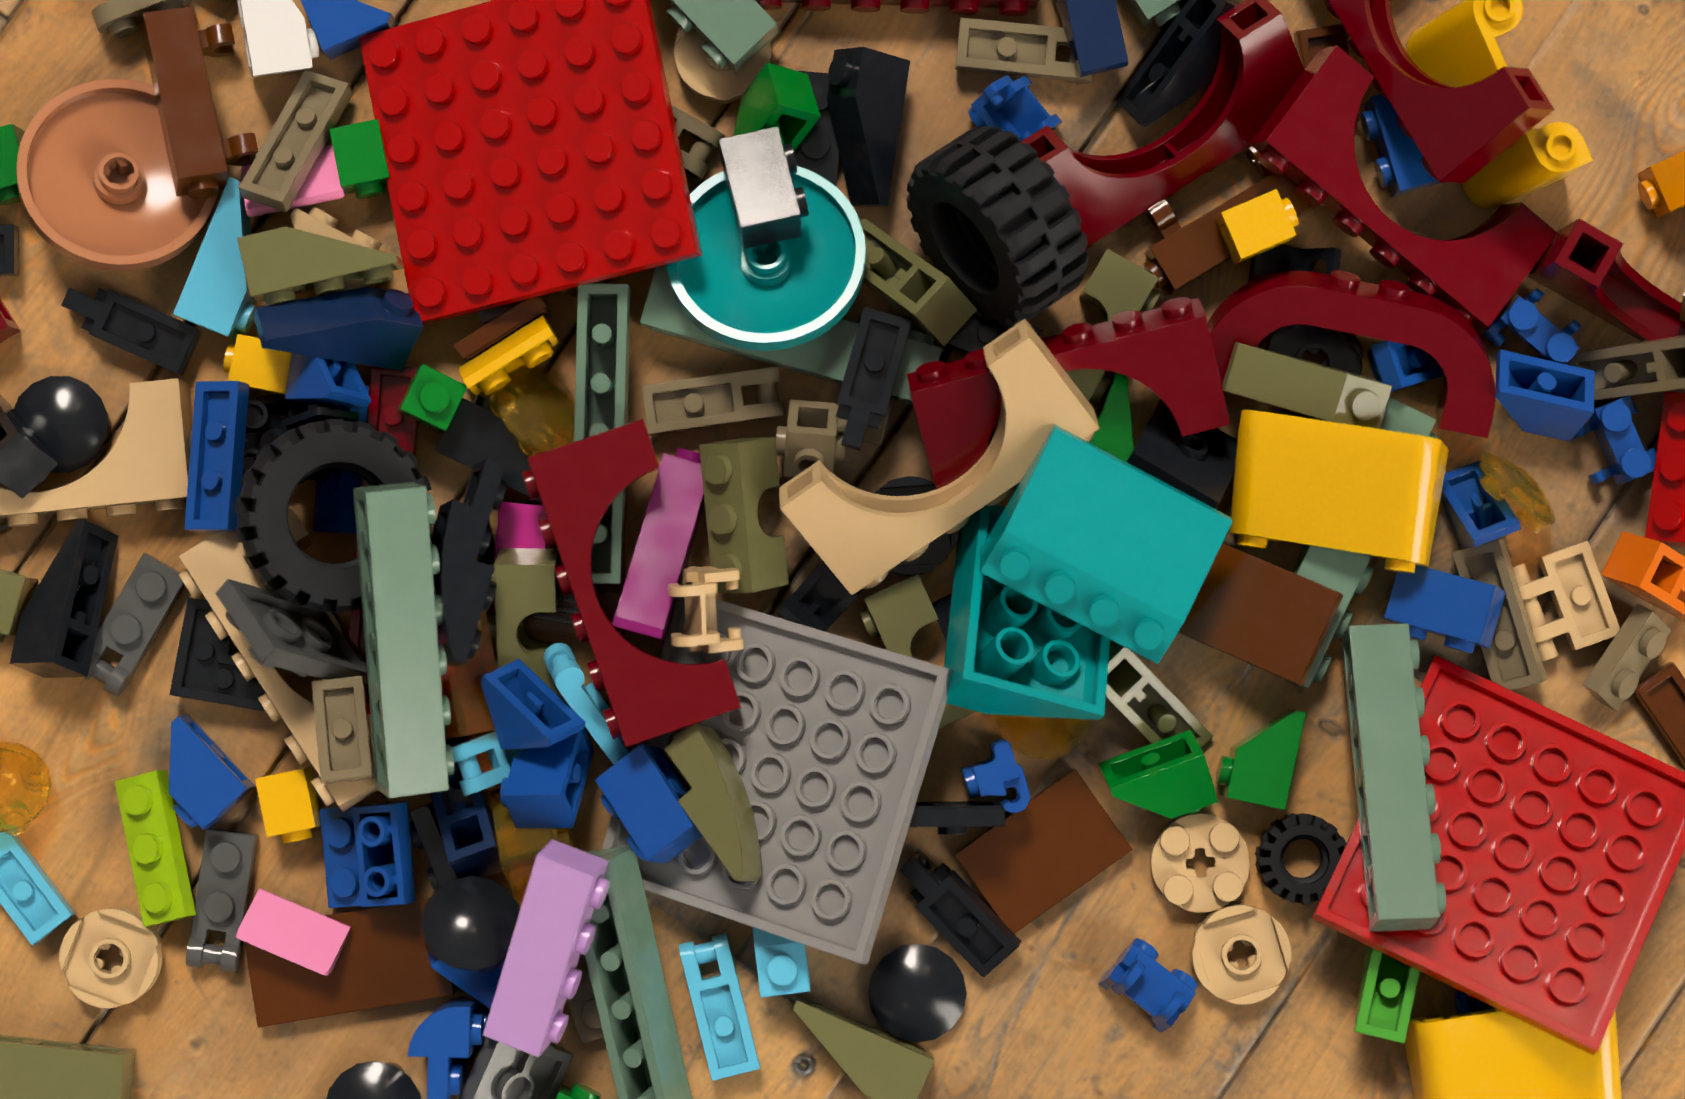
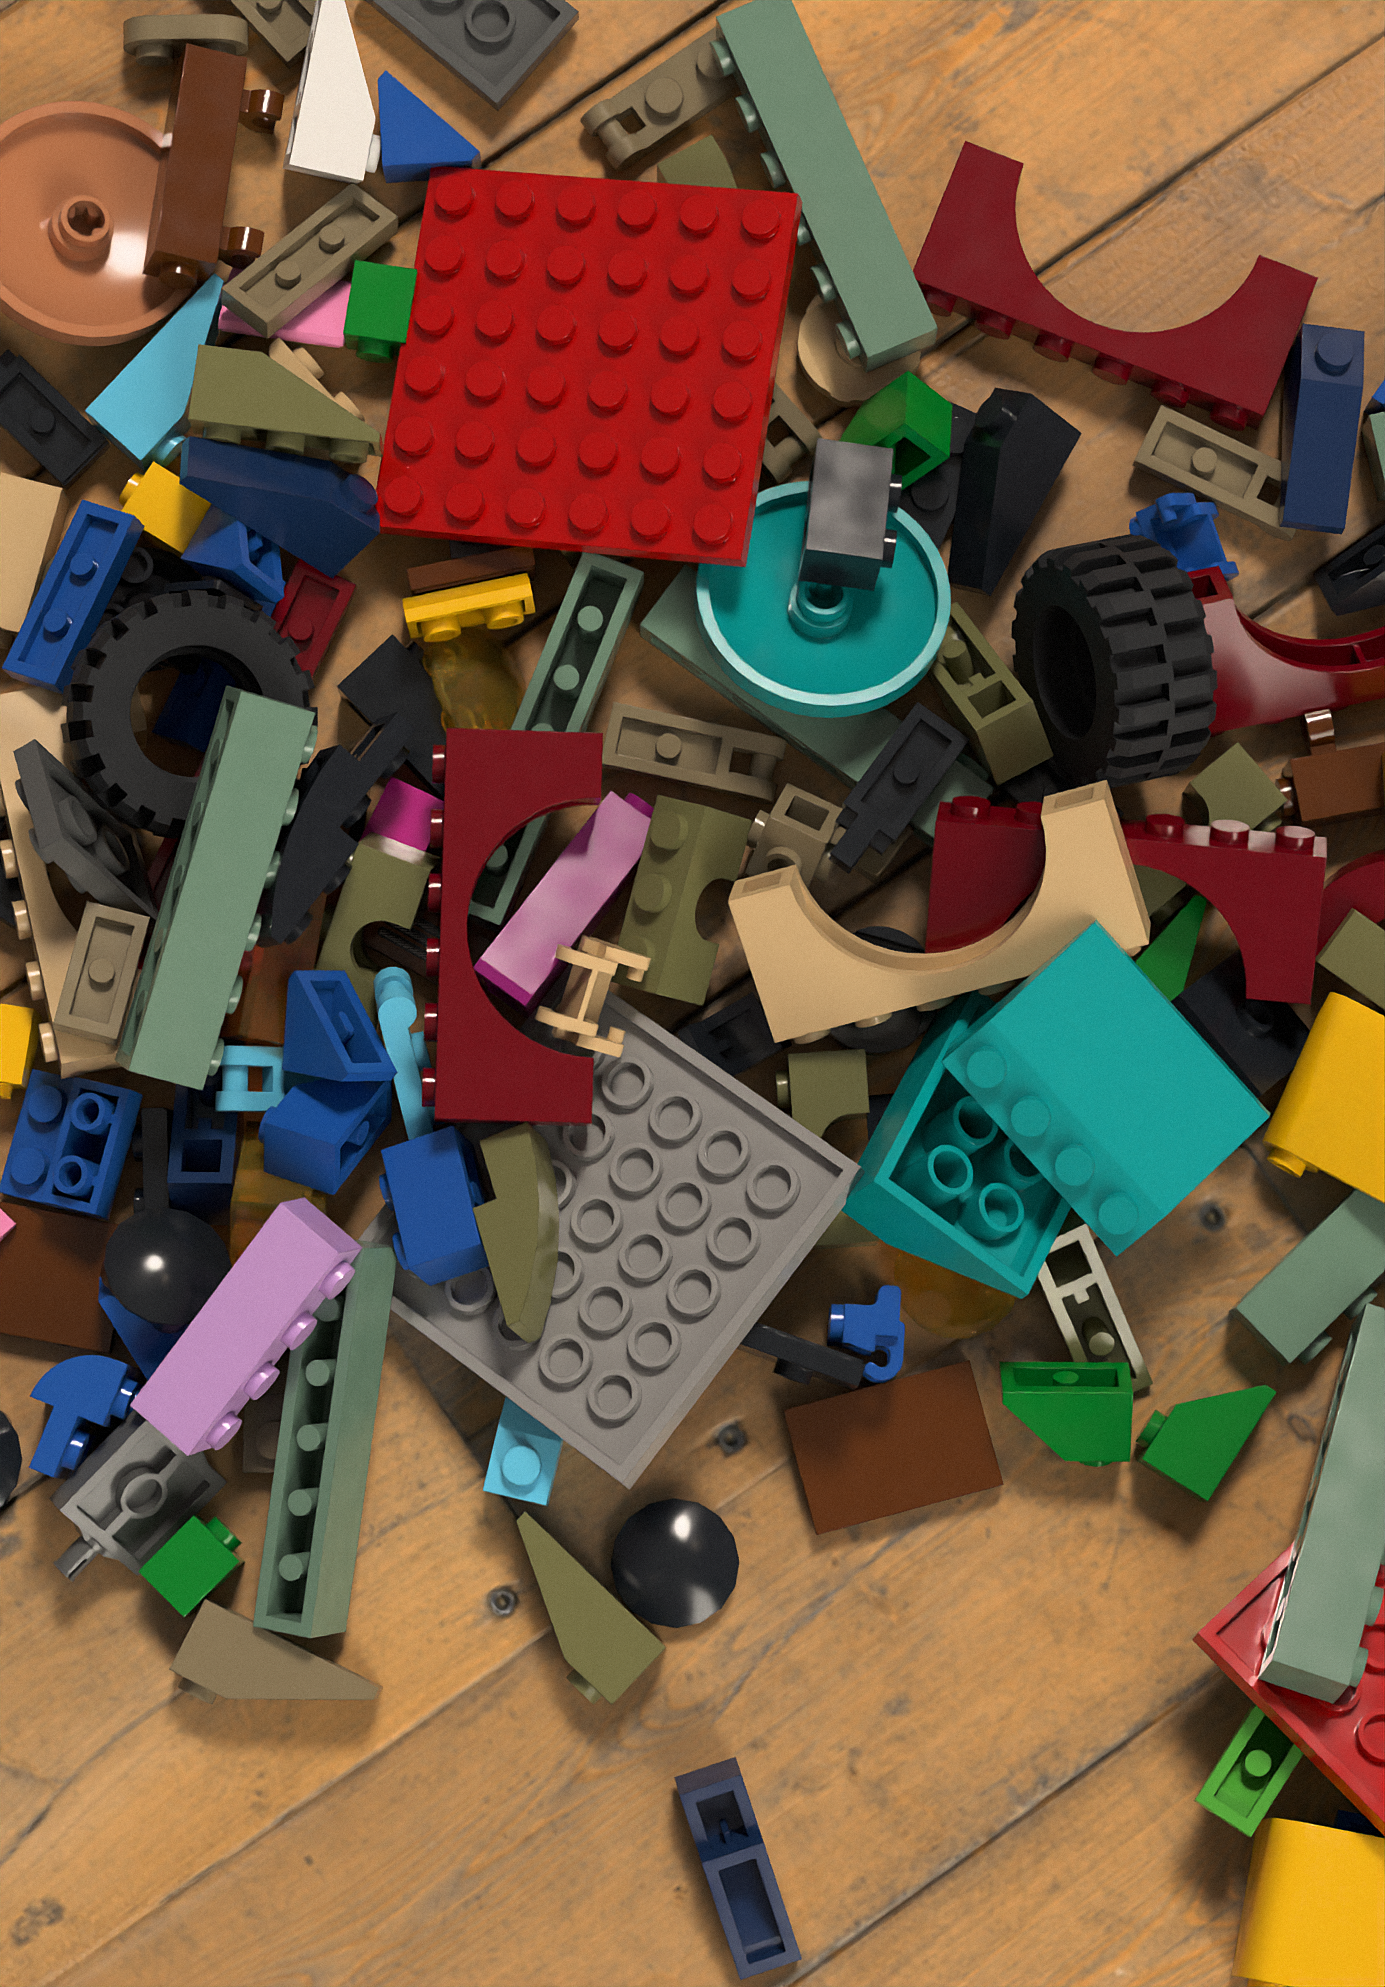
camera: 20 degrees right, 5 degrees down
green brick [396,364,467,434] -> none
medium azure plate [679,932,761,1081] -> none
black hinge [900,849,1022,977] -> none
blue piece [1098,938,1198,1033] -> none
tan plate [1149,813,1250,913] -> none
reddish brown tile [1178,543,1343,687] -> none
tan plate [1190,904,1292,1005] -> none
black tyre [1255,813,1347,905] -> none

